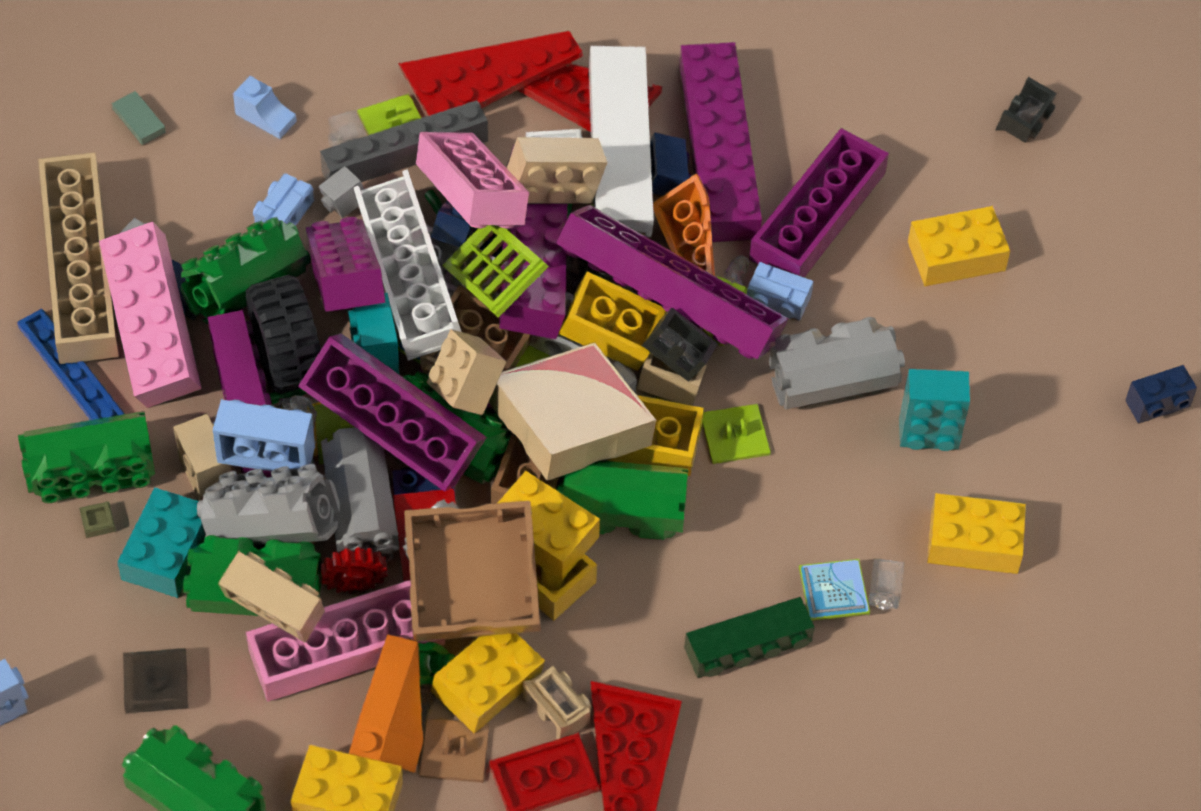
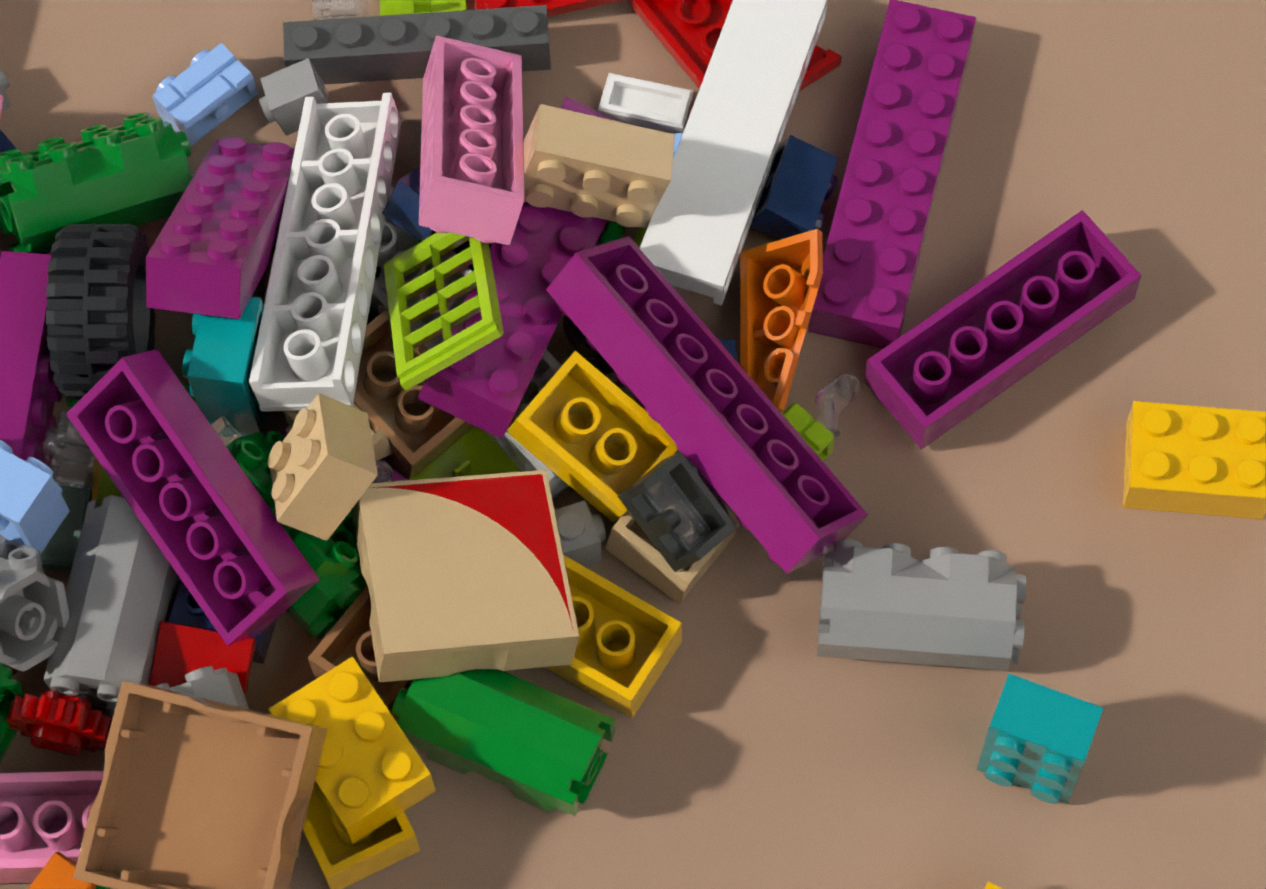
camera: 25 degrees right, 10 degrees up
lime piece [702,404,771,464] -> none
light blue brick [747,262,814,320] -> none

